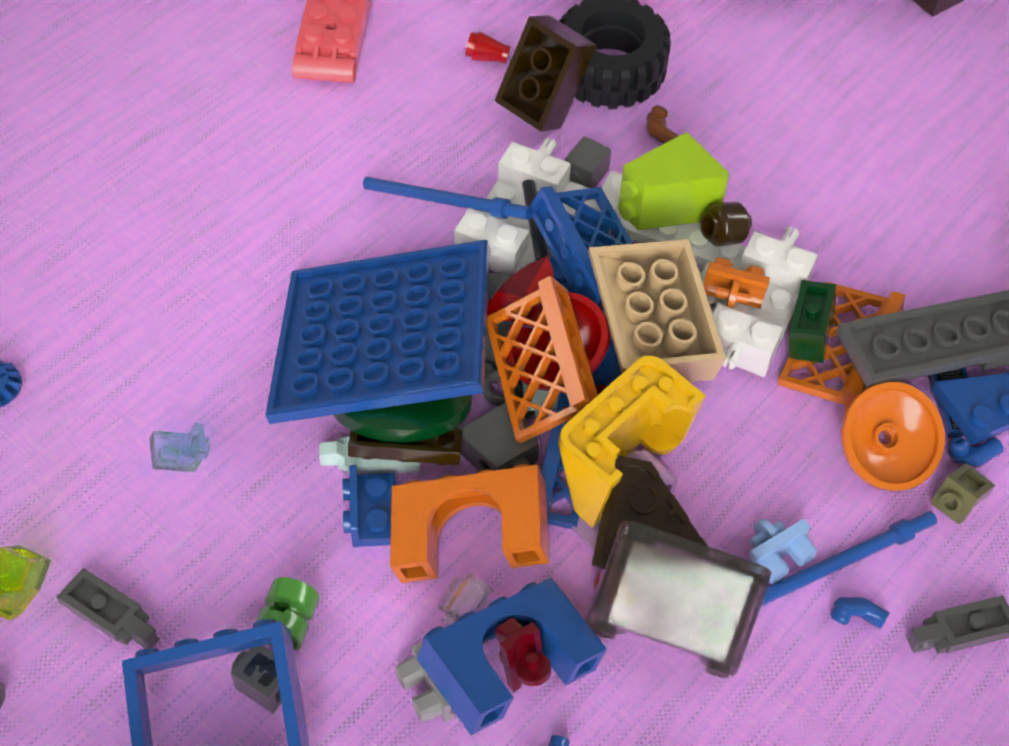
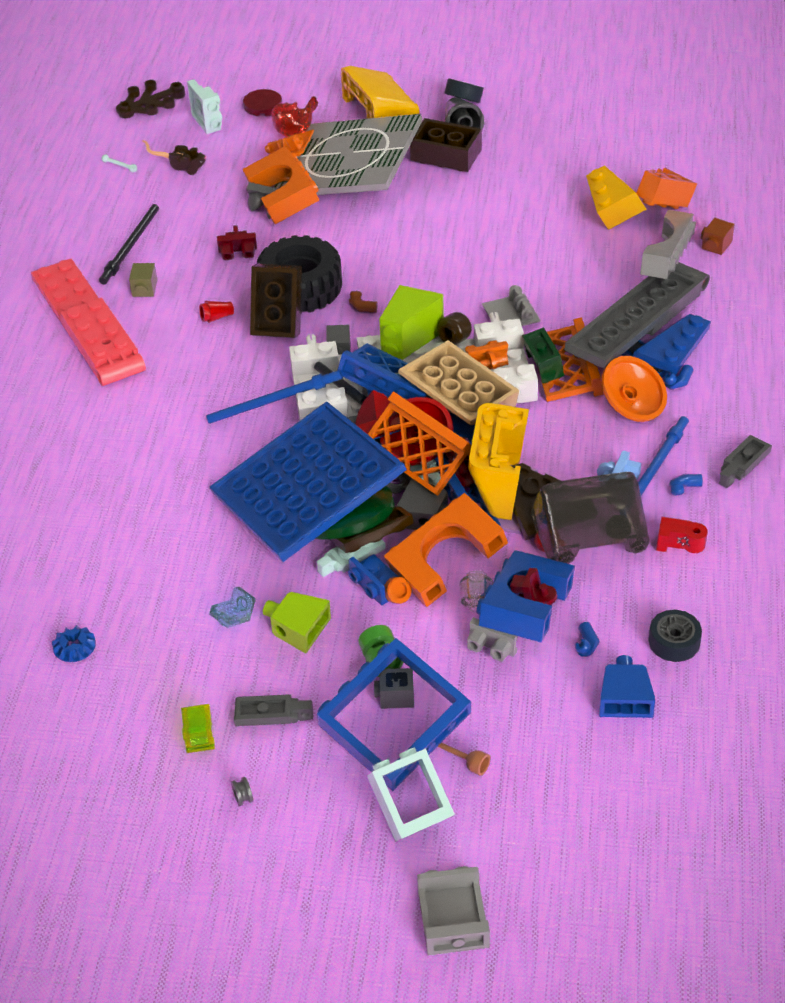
camera: 30 degrees left, 10 degrees down
olive bracket [931,463,996,524] -> none
none -> lime torso [263,592,331,653]
none -> orange tile [384,577,412,604]
none -> light grey hinge [482,285,540,326]
none -> red leg [656,516,708,553]

